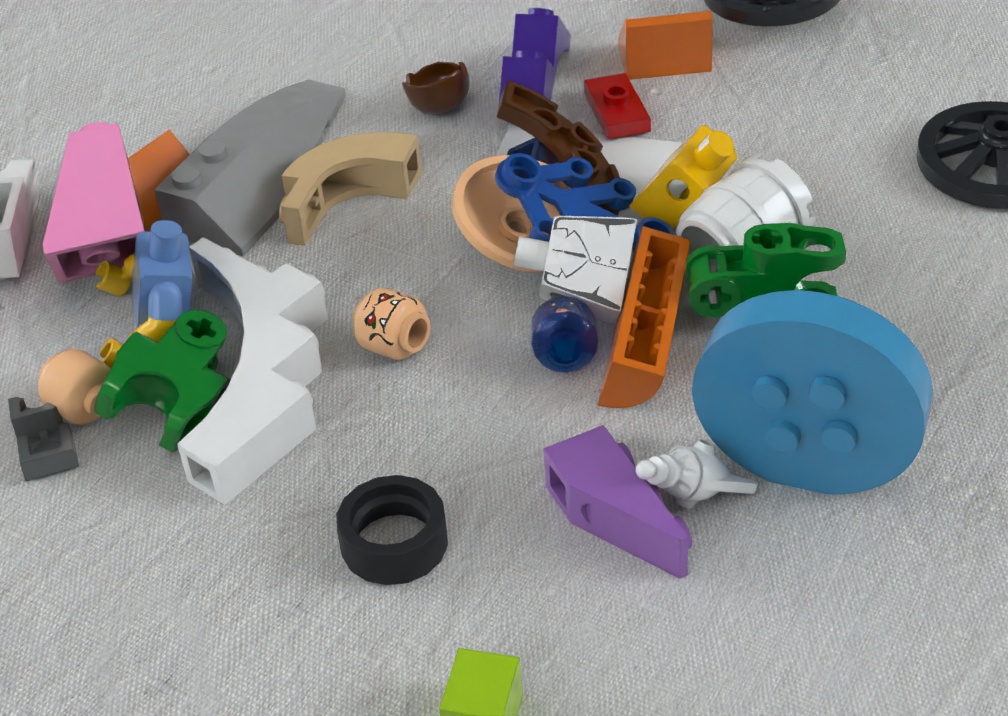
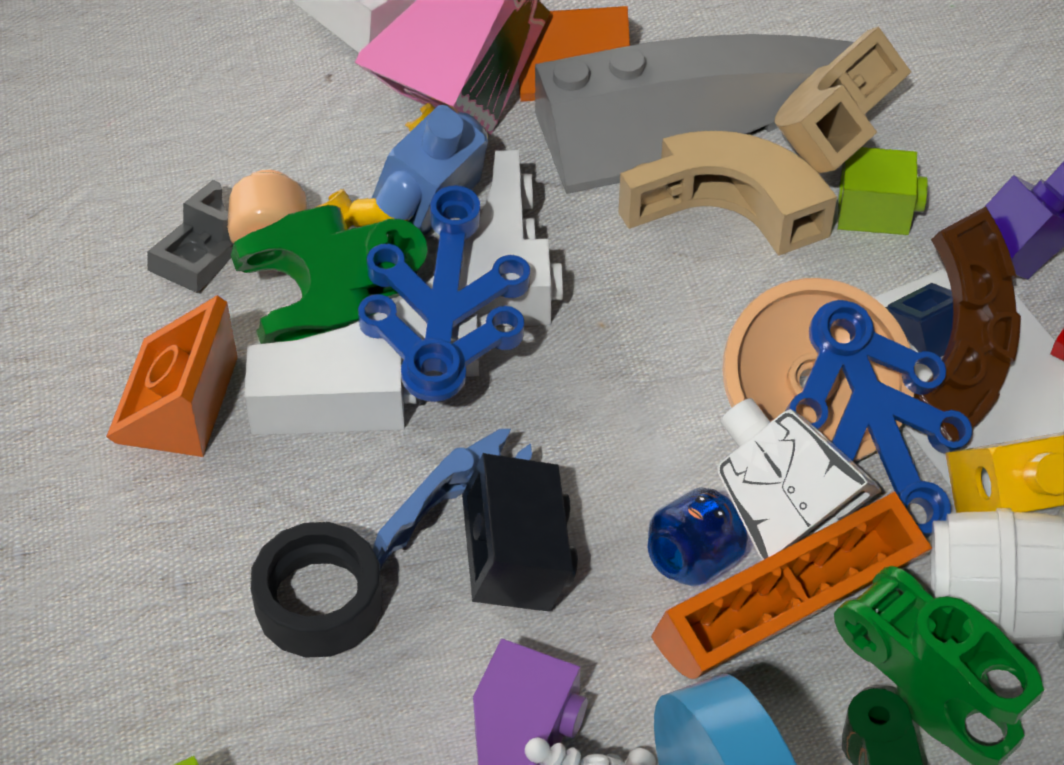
camera: 45 degrees right, 10 degrees up
light nougat head [352,288,431,360] -> none
reddish brown hair [402,61,470,115] -> none
none -> orange slope [106,295,238,457]
none -> blue plant [358,185,530,402]
none -> medium blue arm [373,428,532,569]
none -> black brick [462,453,578,612]
none -> tan arch [774,26,911,173]
none -> lime brick [837,147,928,235]

